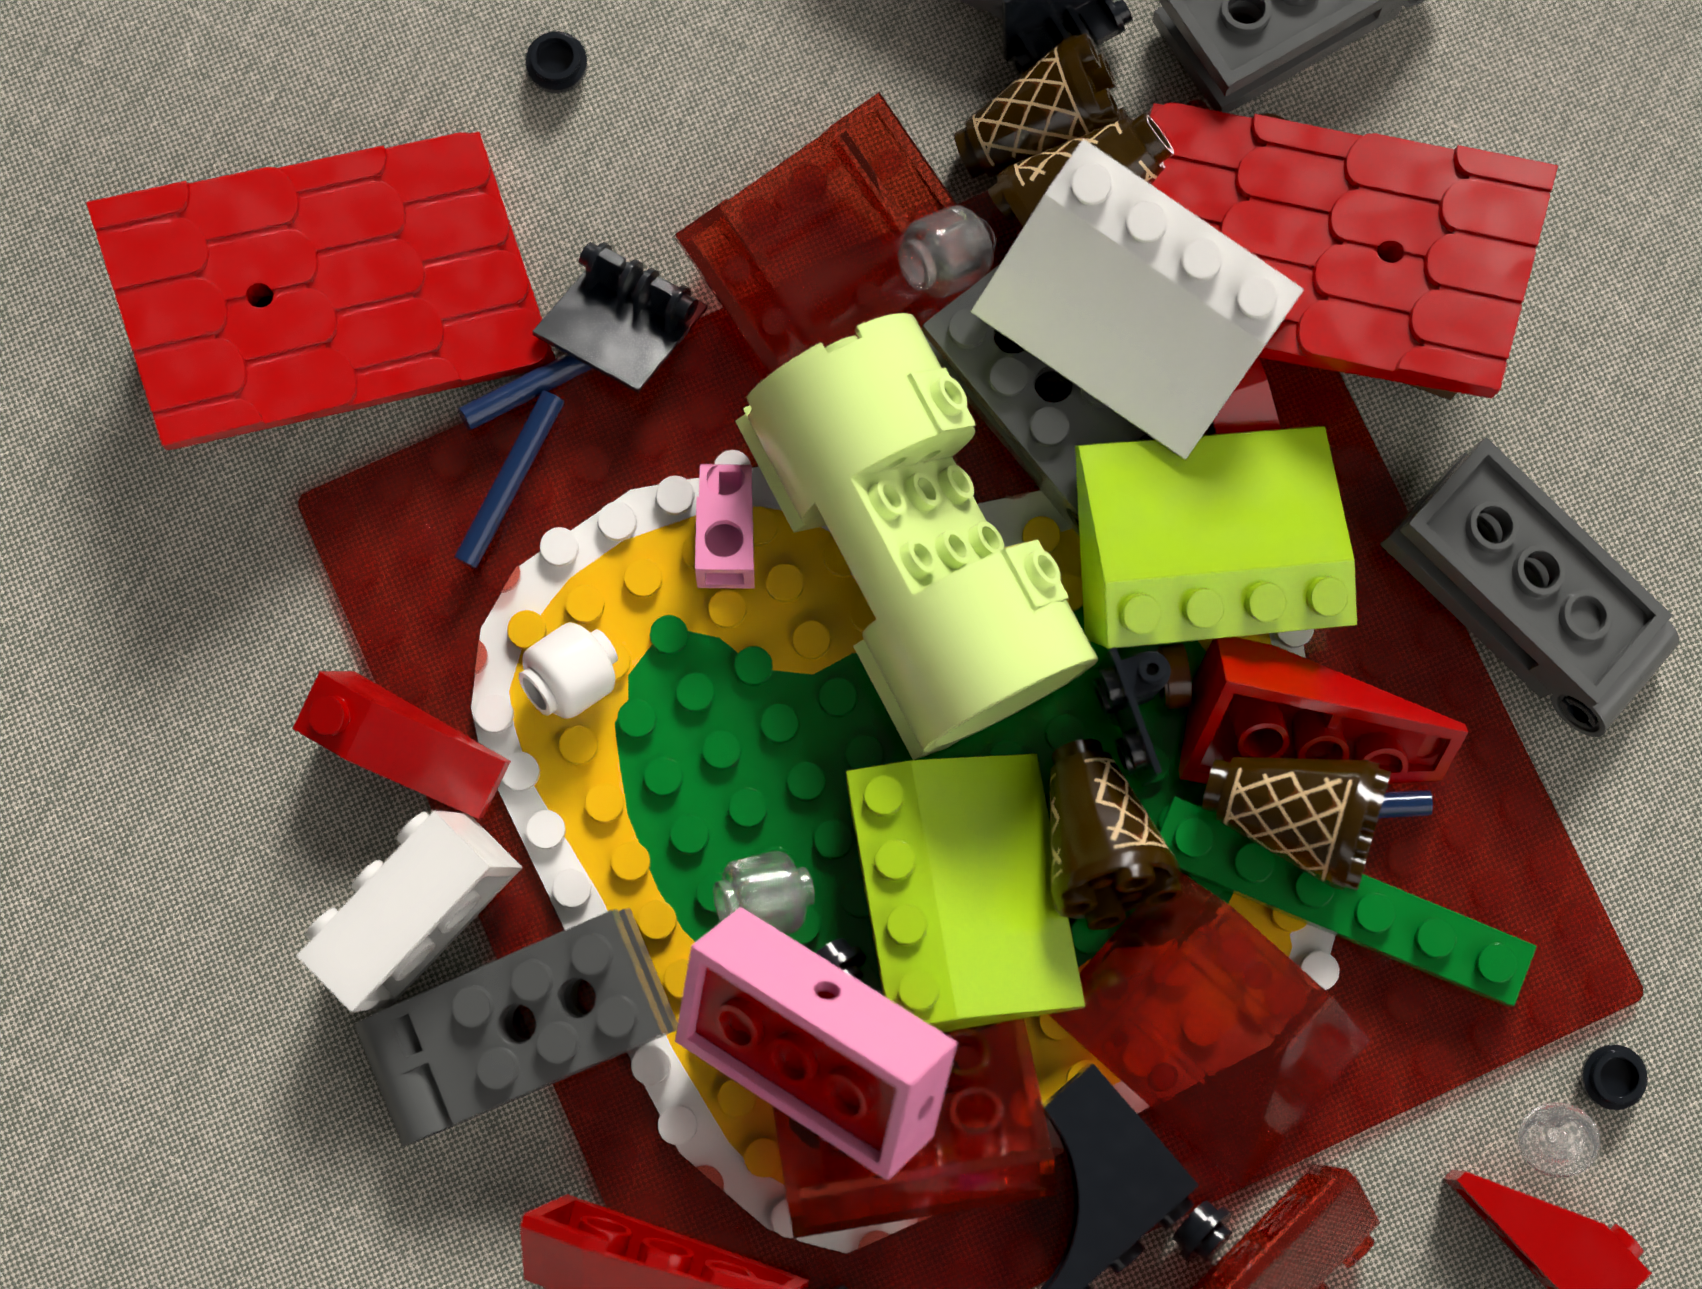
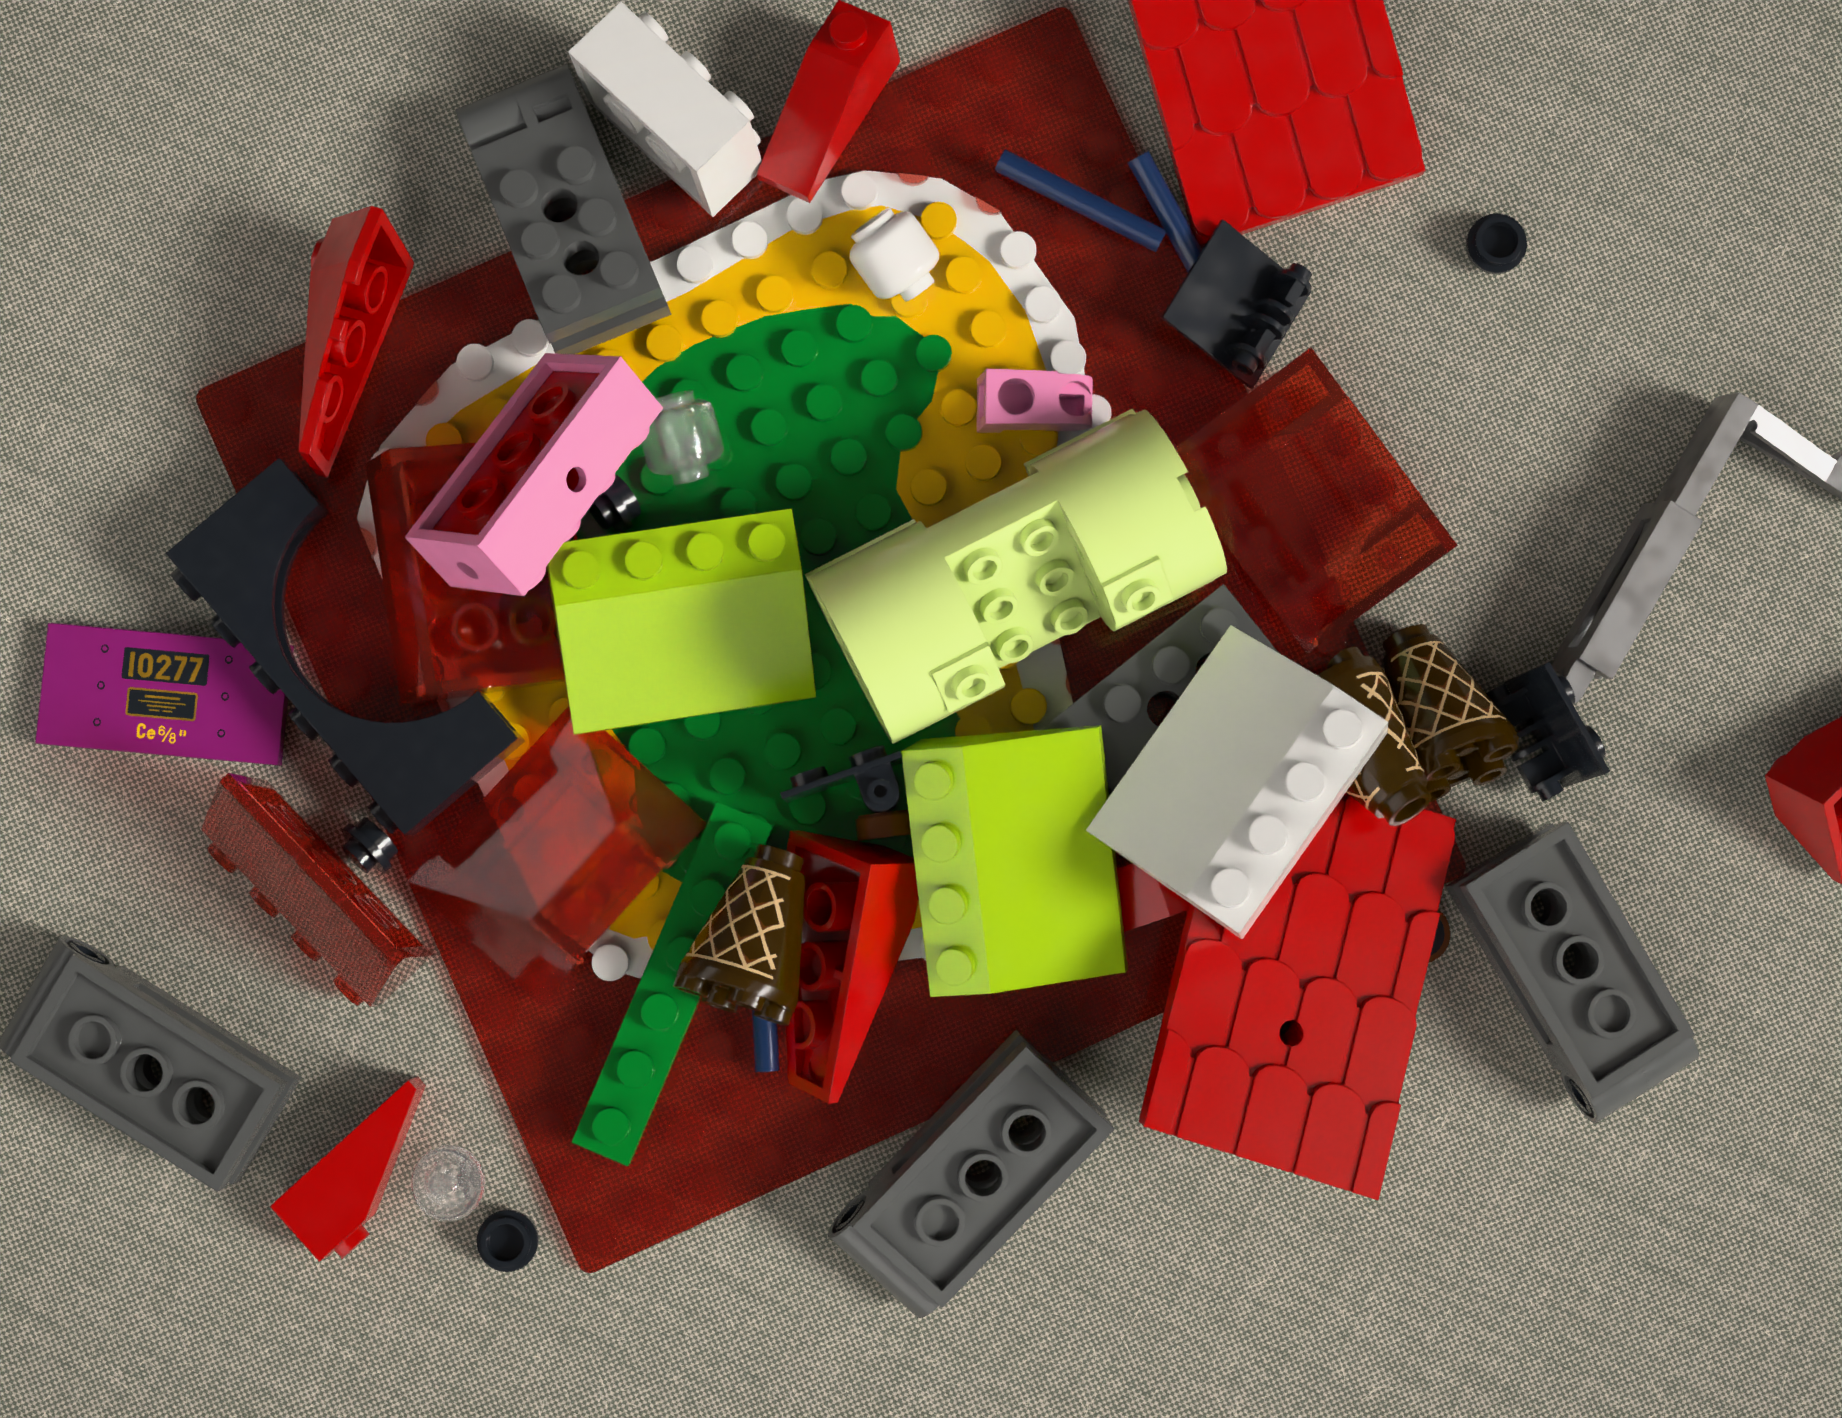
camera: 90 degrees right, 5 degrees up
clear head [898,205,996,298] -> none
dark brown cone [1050,739,1183,930] -> none

